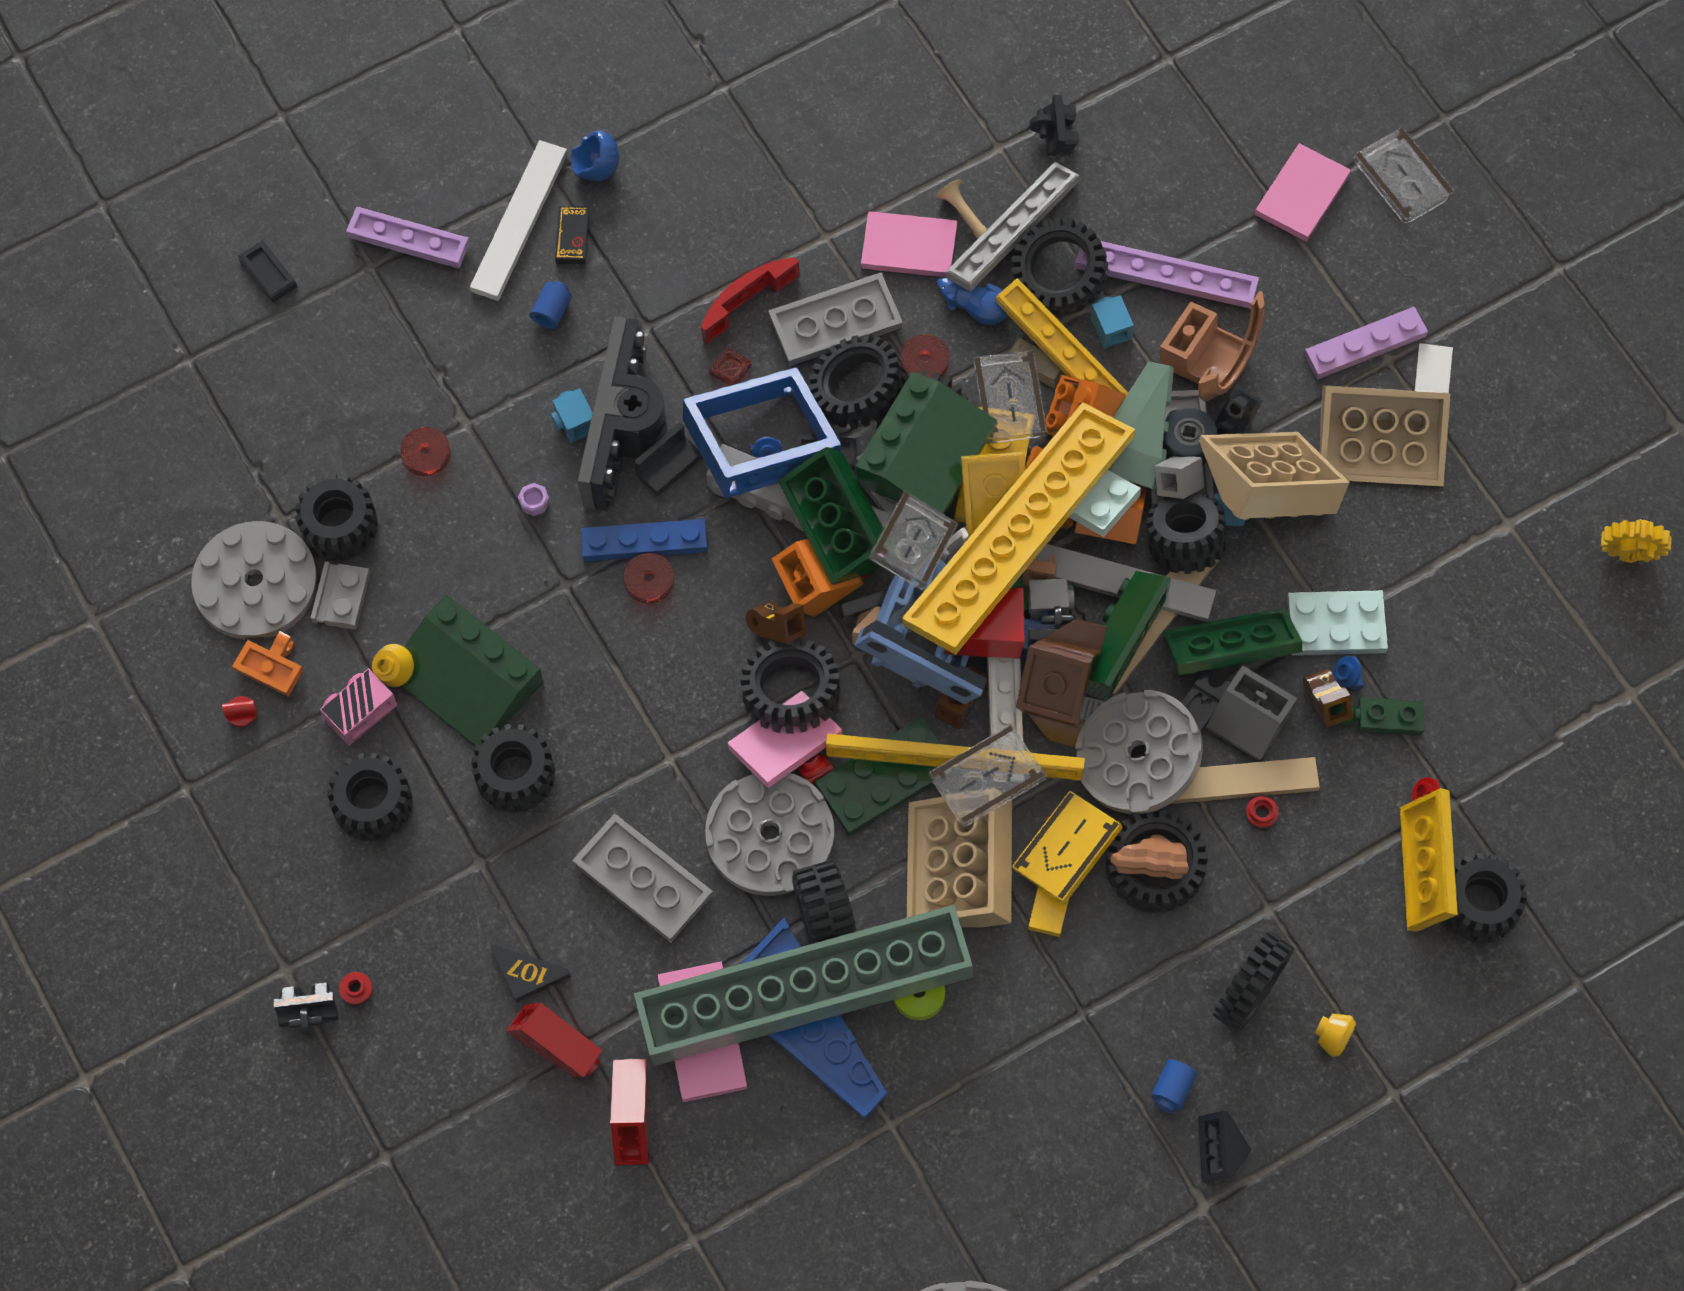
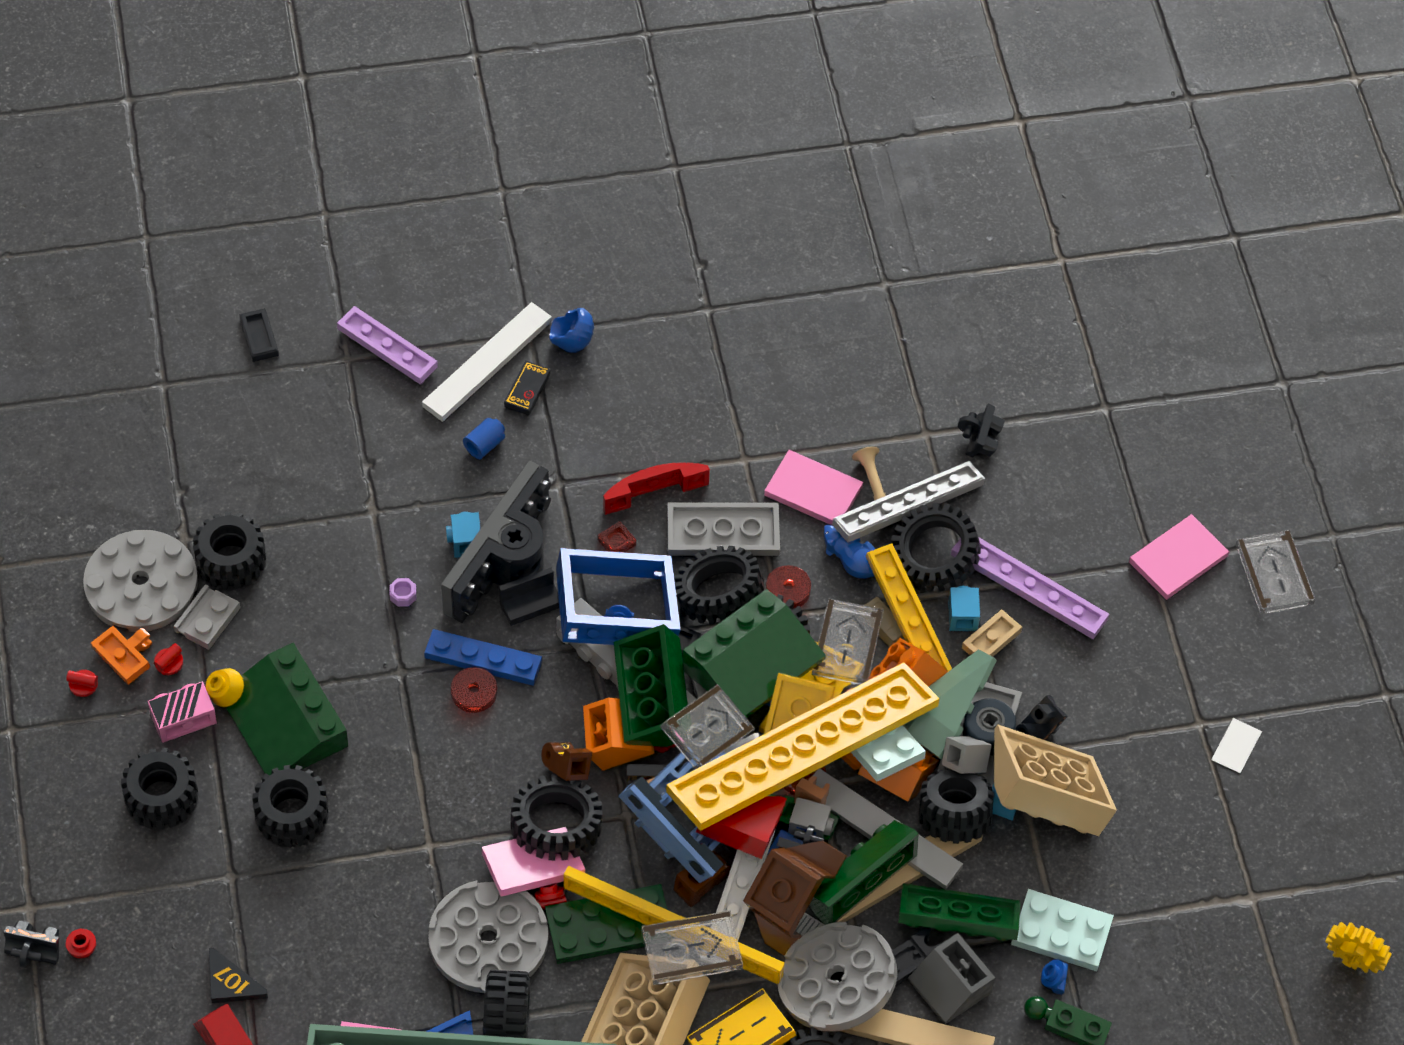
camera: 15 degrees right, 10 degrees down
clear red piece [400,427,451,476] -> none
light grey plate [572,813,713,943] -> none
nougat piece [1160,291,1265,402] -> none
reddish brown leg [1303,669,1353,728] -> none
lavender plate [1304,307,1428,380] -> none
tan slope [1319,386,1450,486] -> none
none -> red plate [154,643,183,675]
none -> tan plate [962,609,1022,657]

